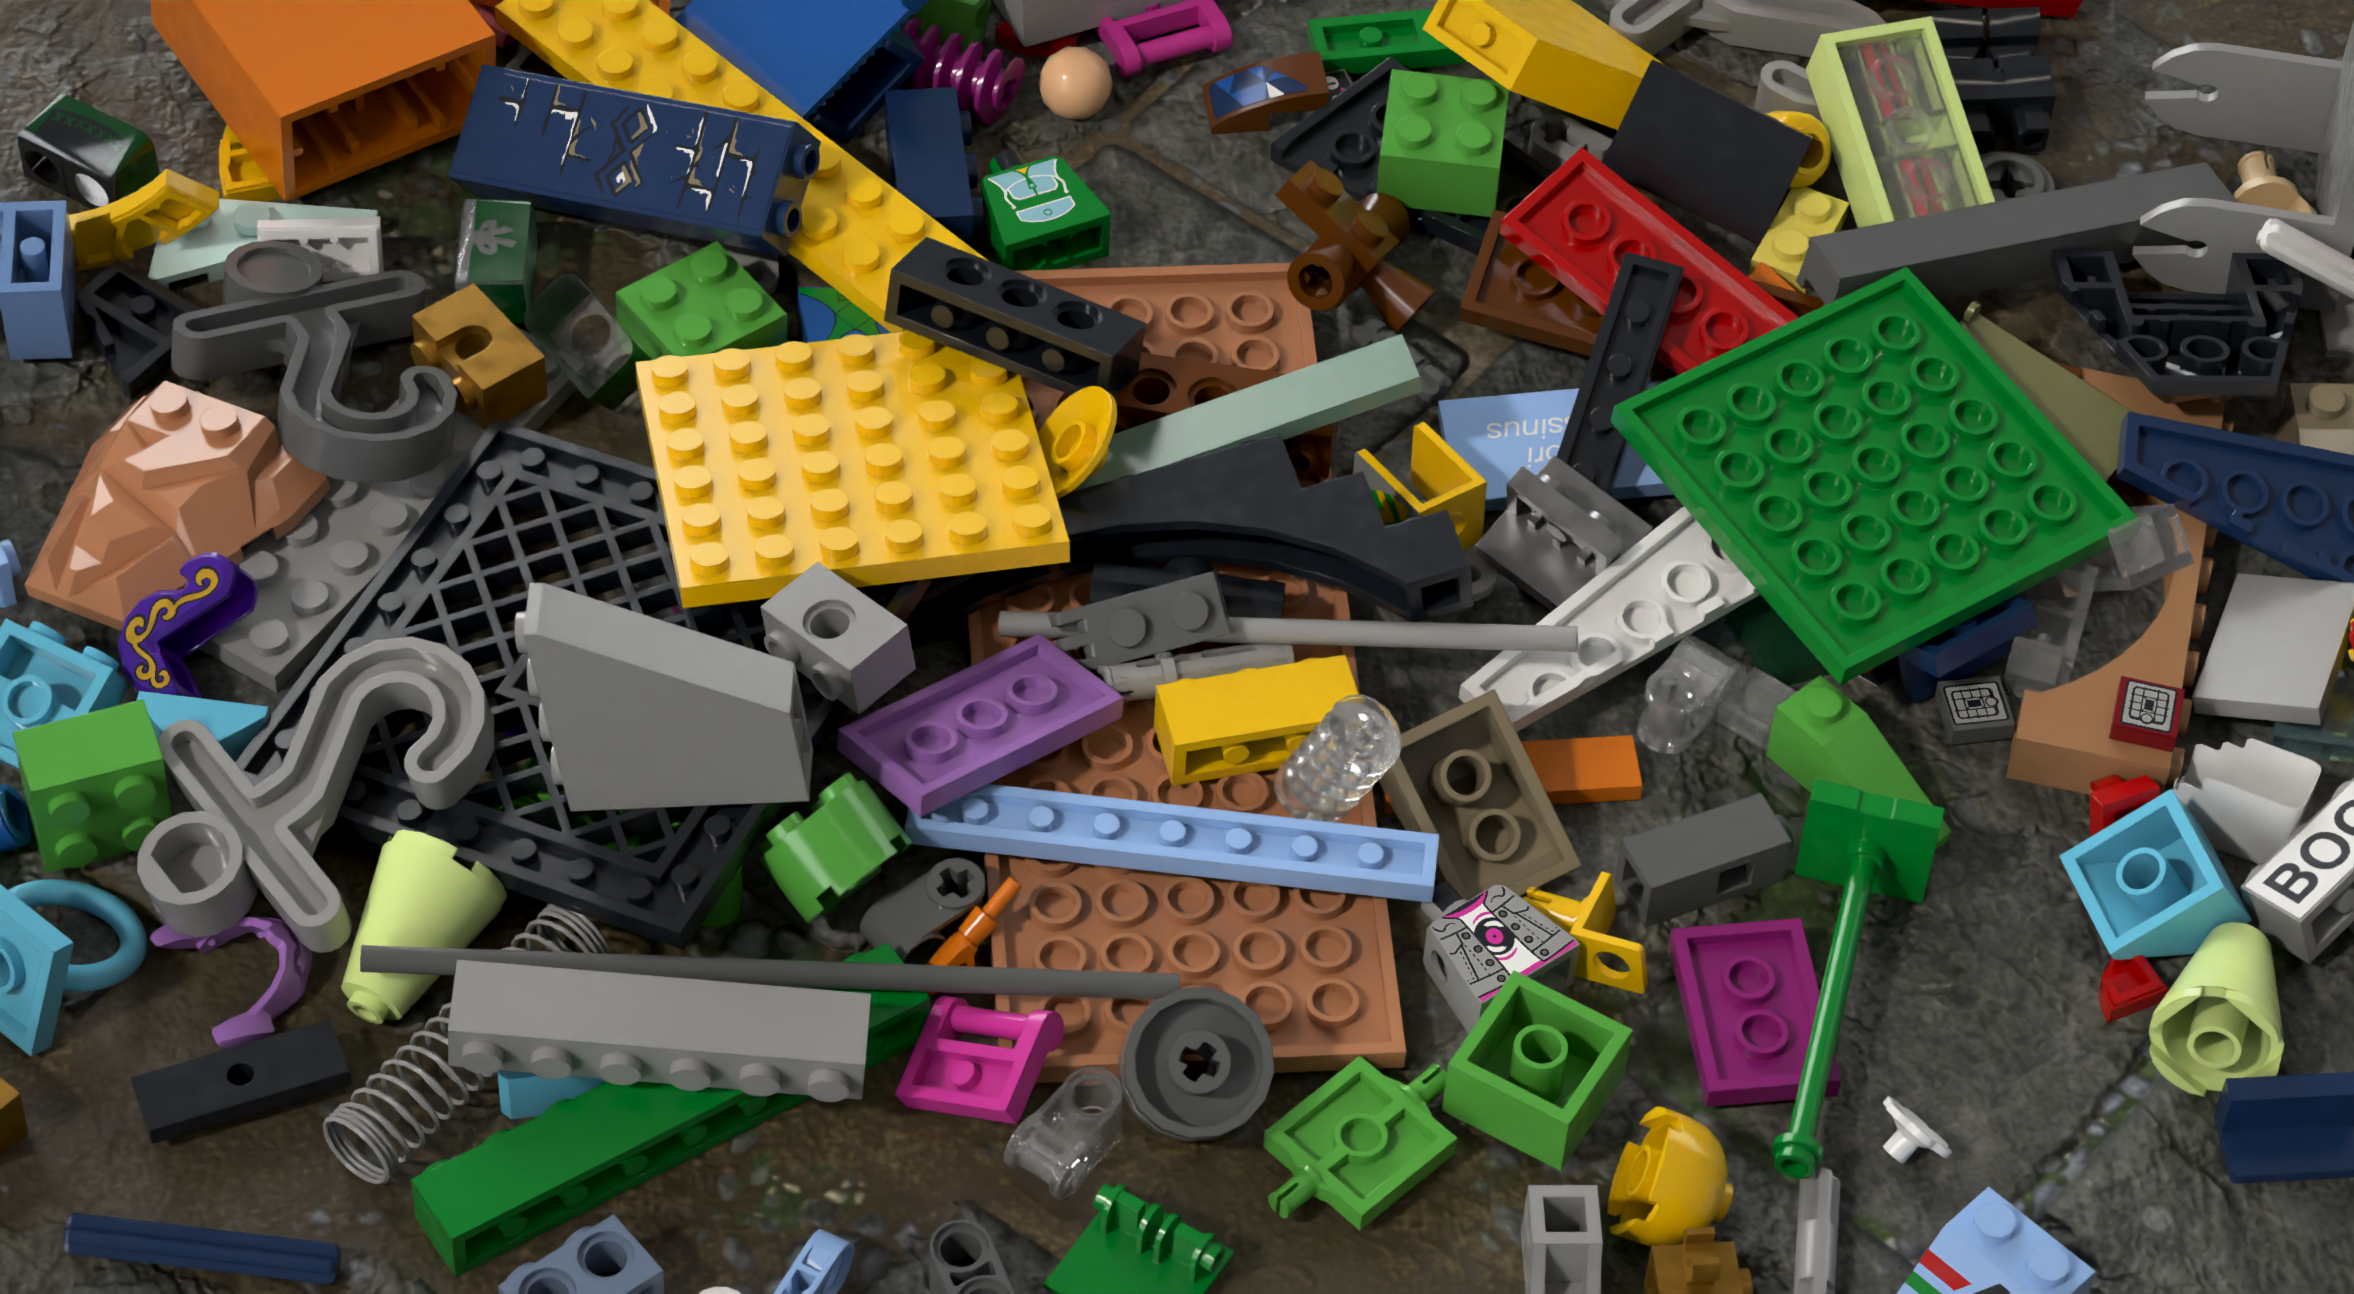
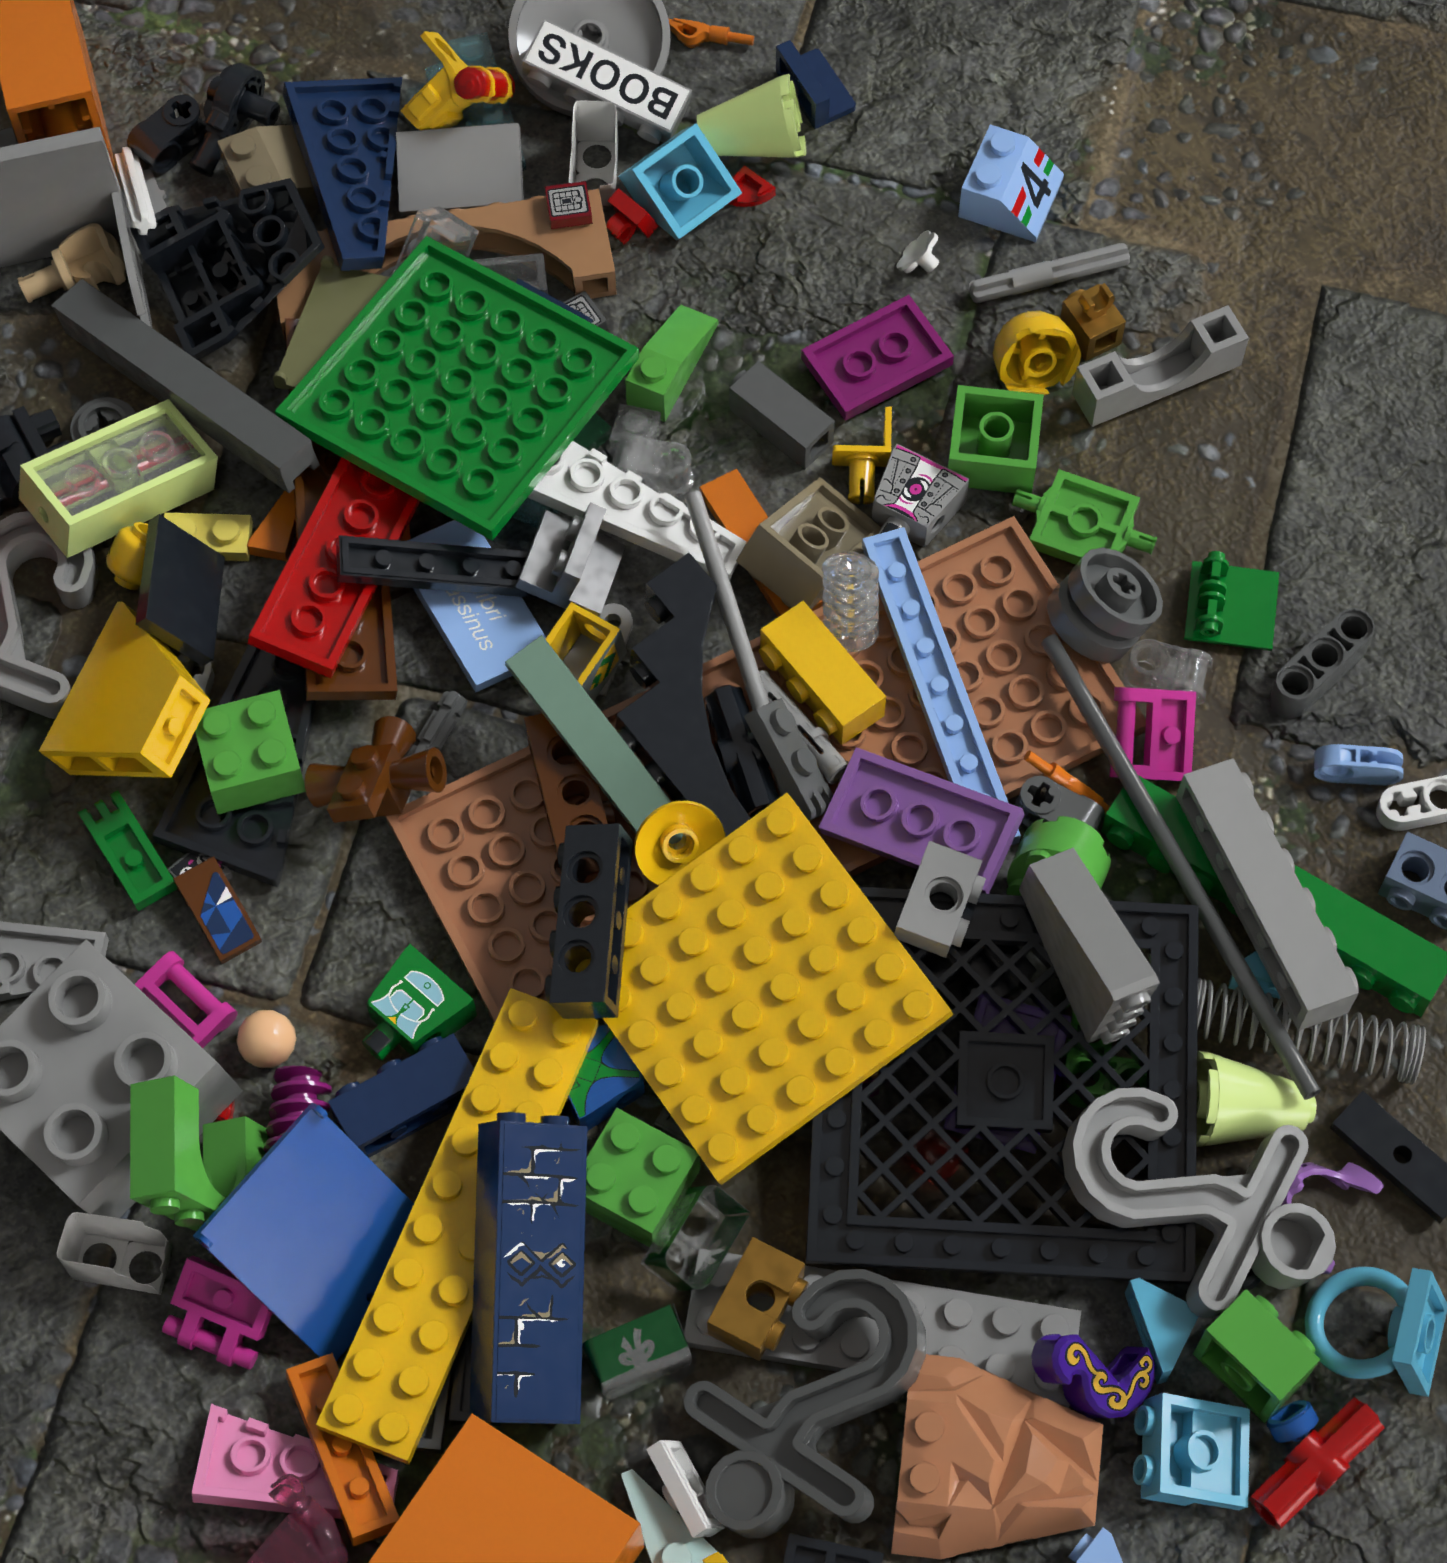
camera: 110 degrees left, 15 degrees up
green tile [1771,779,1945,1179] -> none

